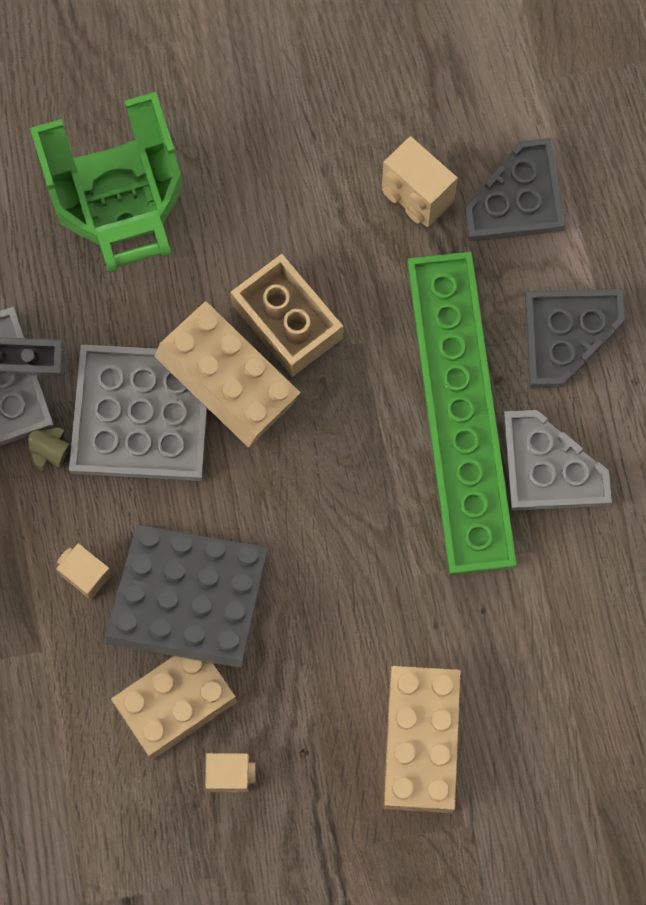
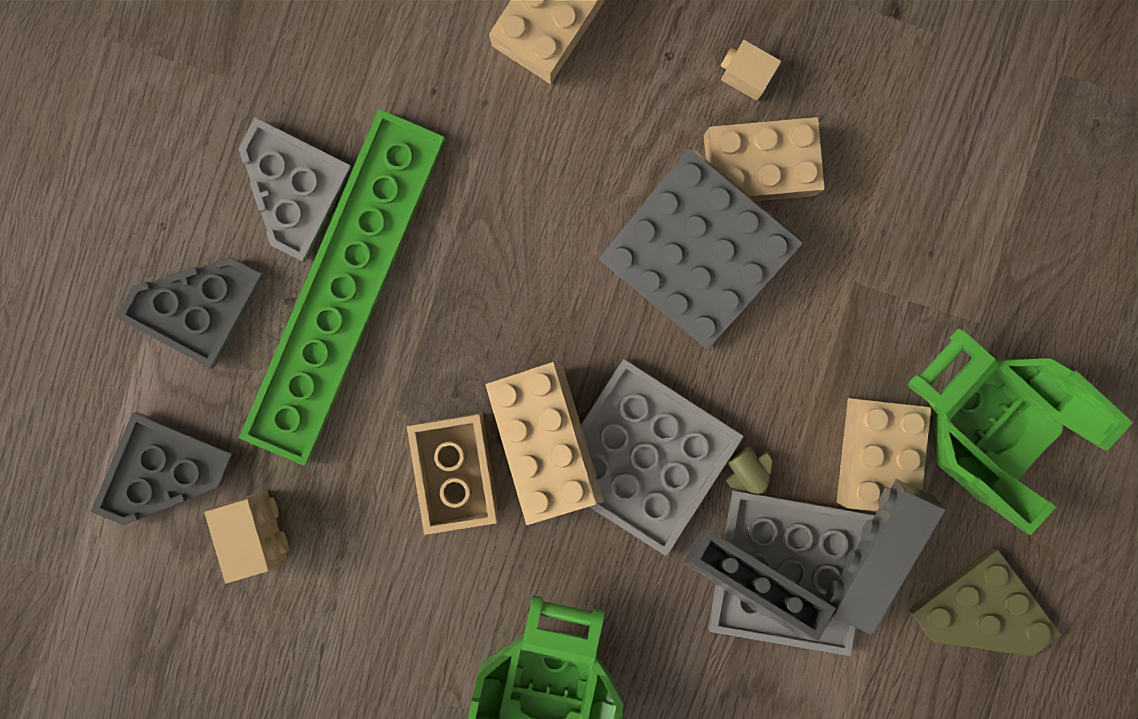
camera: 145 degrees left, 15 degrees up
tan brick [57,543,113,600] -> none

